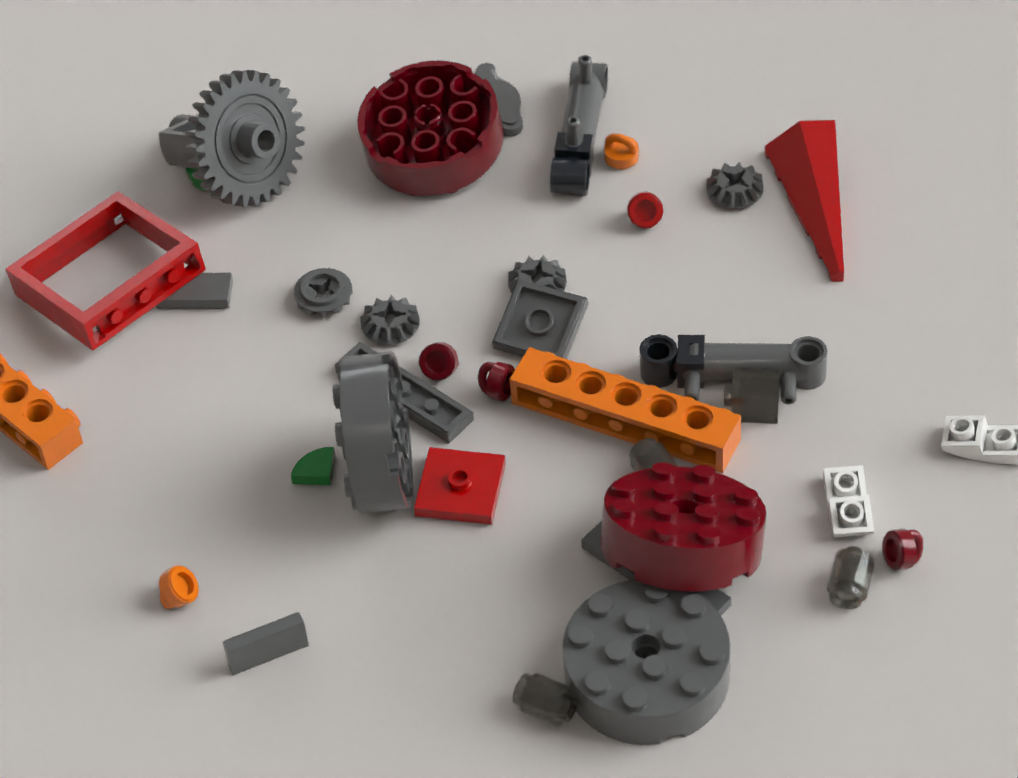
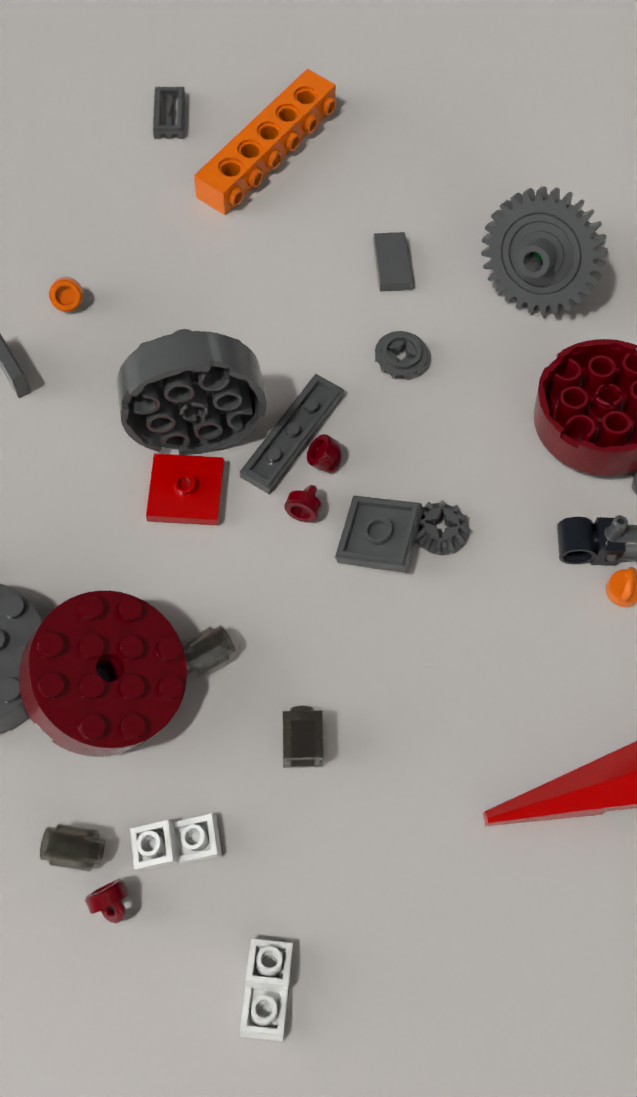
camera: 75 degrees right, 15 degrees up
red window [5,191,206,351] -> none
dark grey gear [360,295,420,345] -> none
orange brick [509,347,741,473] -> none
red tile [627,191,663,229] -> none
dark grey piece [639,334,828,405] -> none
dark grey gear [706,162,764,209] -> none

